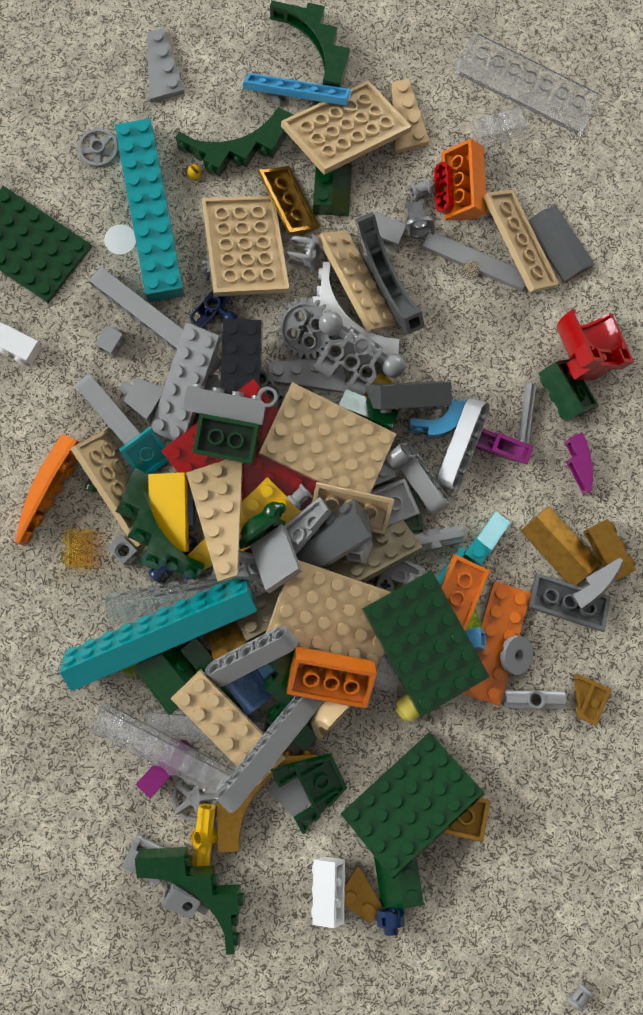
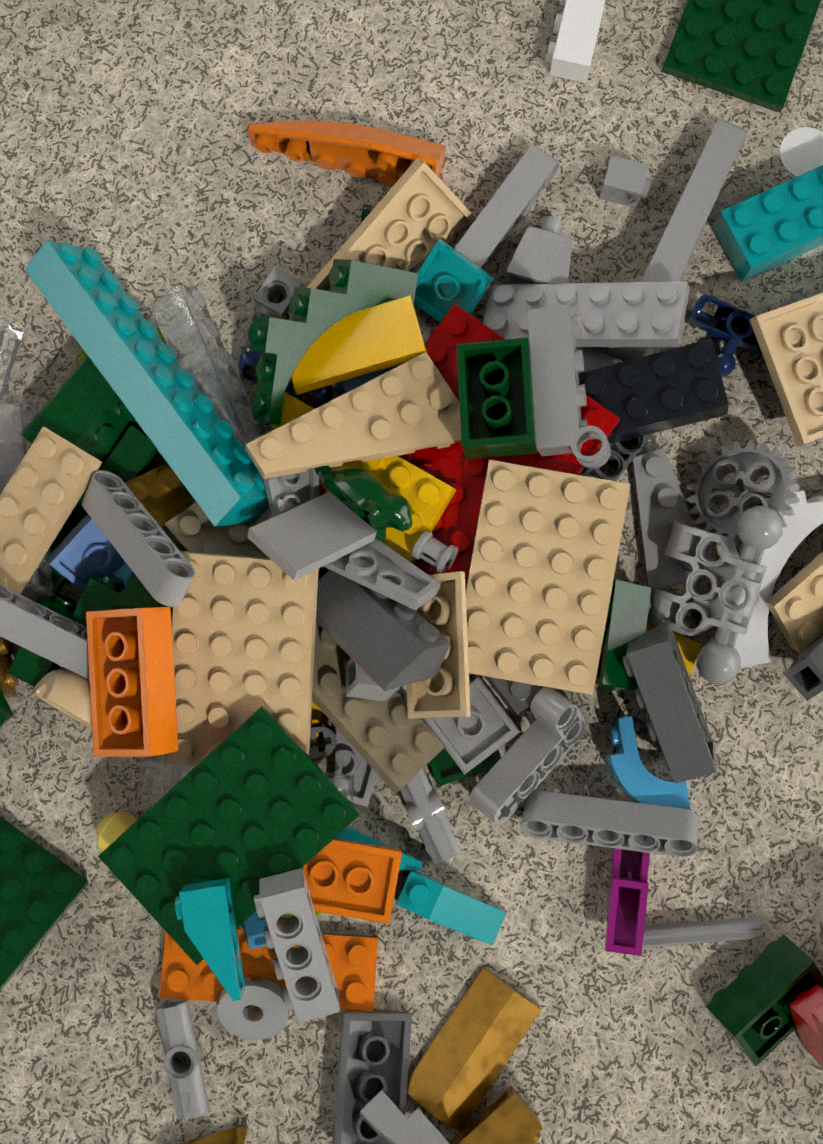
camera: 80 degrees right, 0 degrees up
clear yellow bracket [62,528,93,568] -> none
magenta slope [564,432,593,495] -> none
none -> teal slope [175,878,245,1001]
none -> light grey brick [254,868,341,1023]

